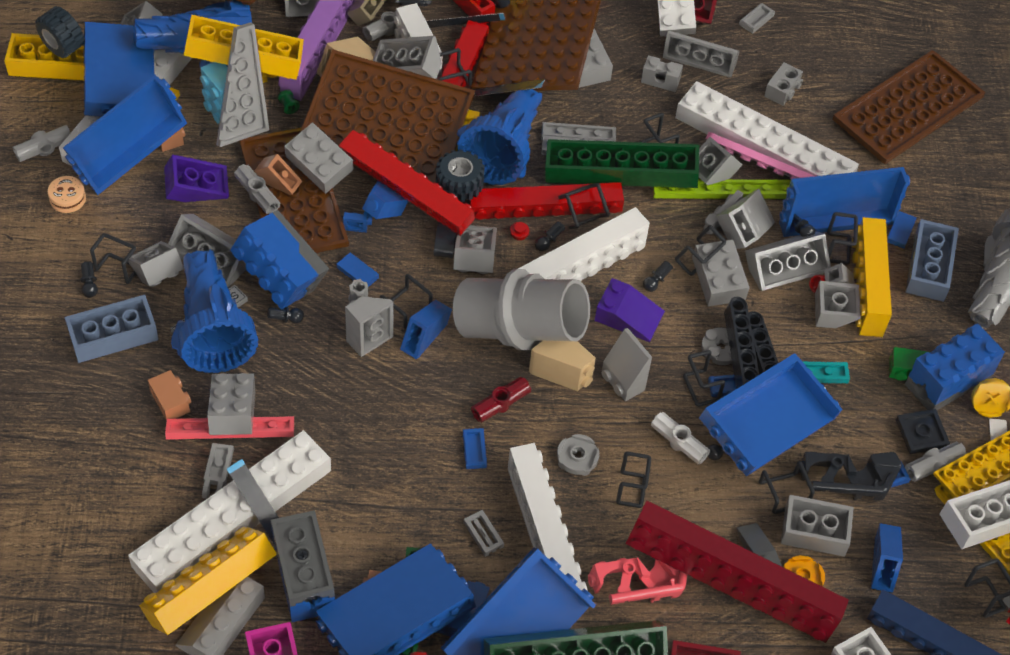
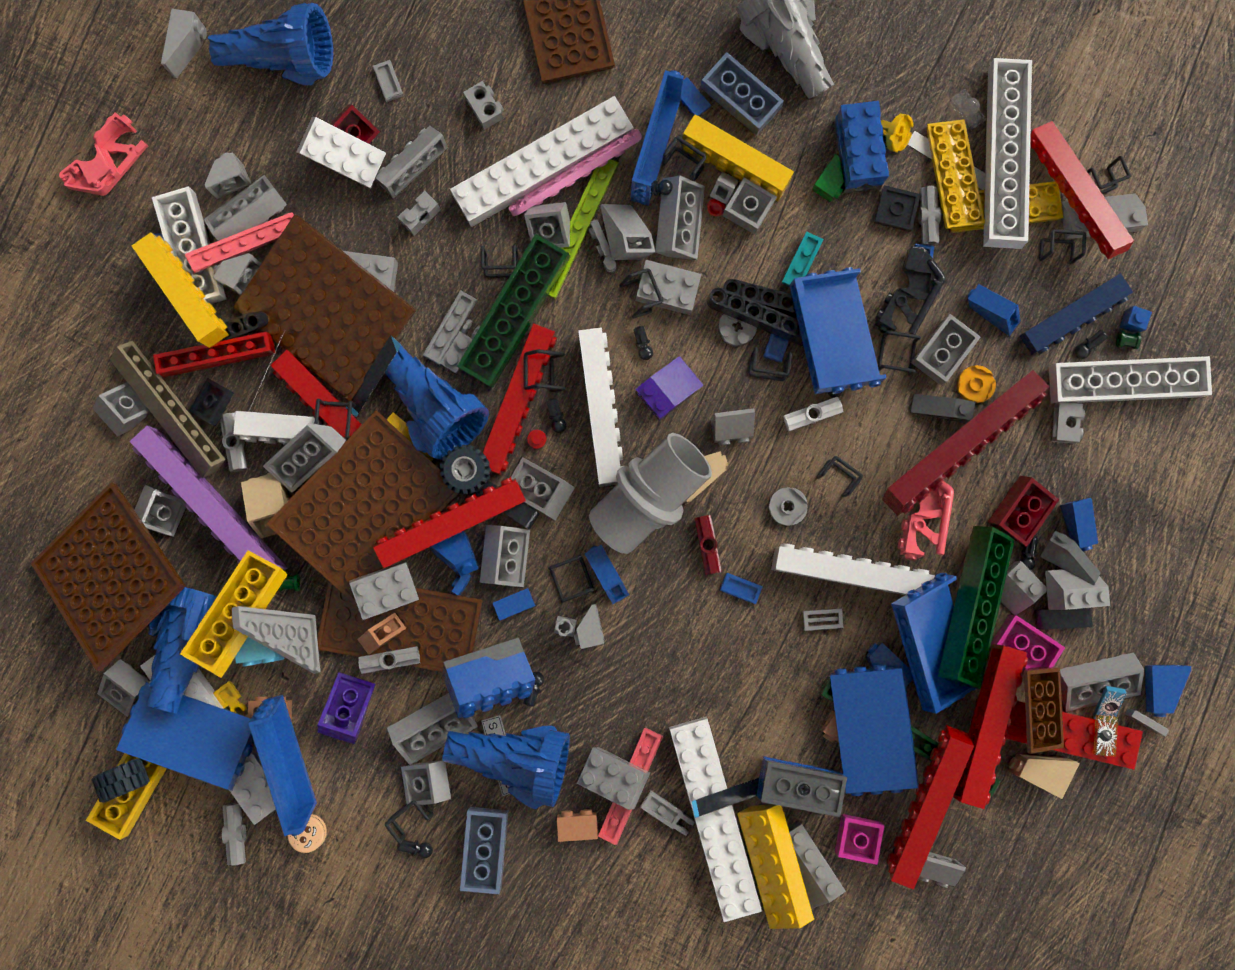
camera: 60 degrees left, 30 degrees up
none -> light grey slope [480,525,530,587]

